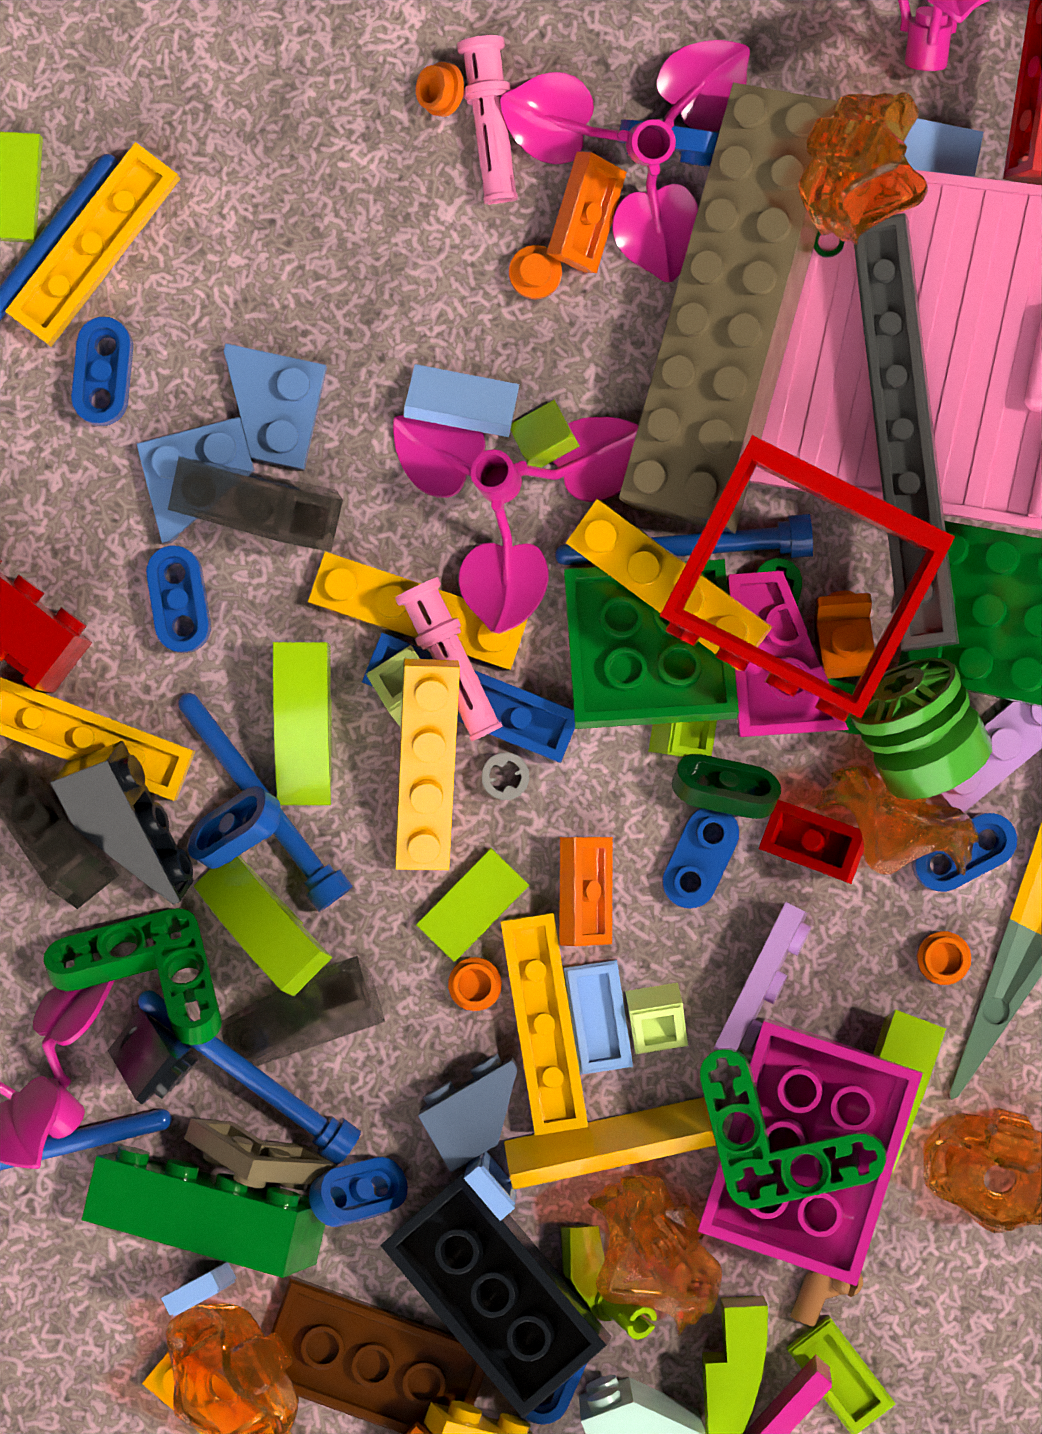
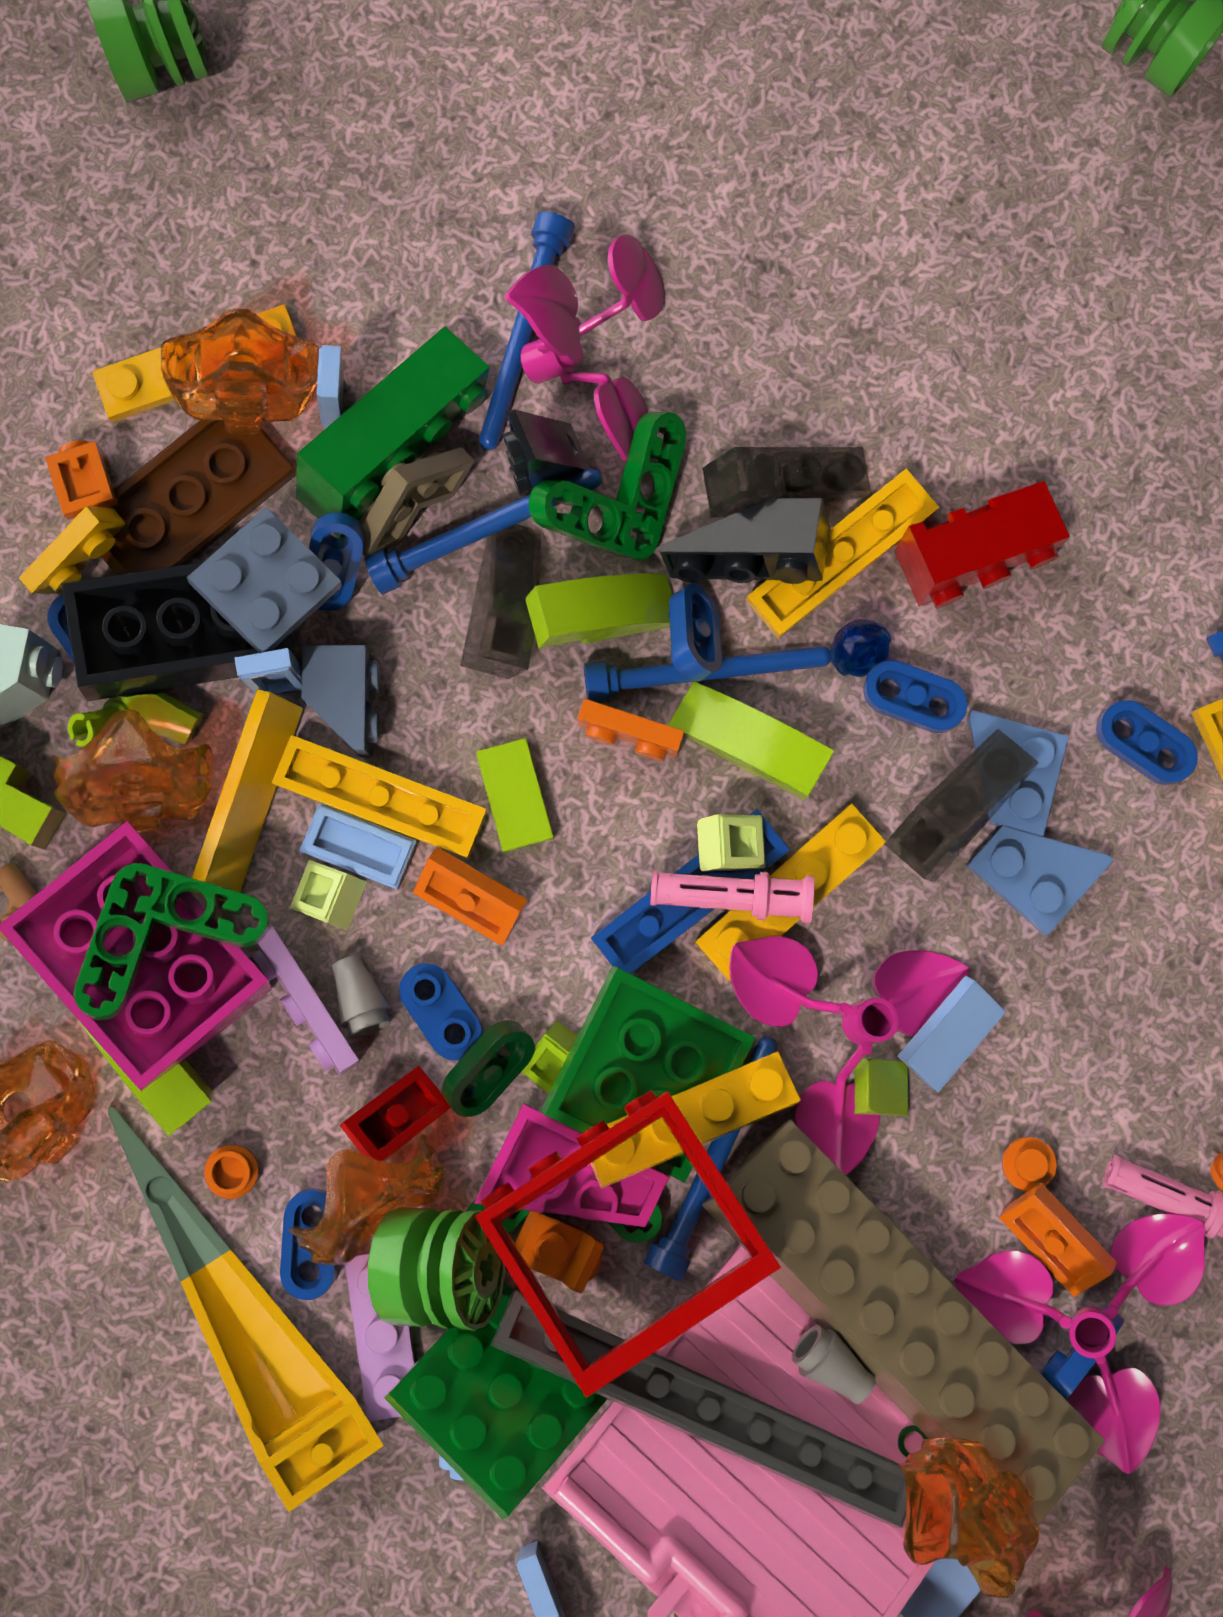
camera: 120 degrees right, 5 degrees down
yellow plate [395,659,460,870] -> none
orange plate [448,957,502,1011] -> none
light grey bush [481,752,529,800] -> none
none -> sand blue plate [187,507,342,653]
none -> light grey cone [331,955,392,1038]
none -> orange plate [577,698,684,762]
none -> light grey cone [792,1325,876,1404]
none -> clear blue plate [830,619,892,677]

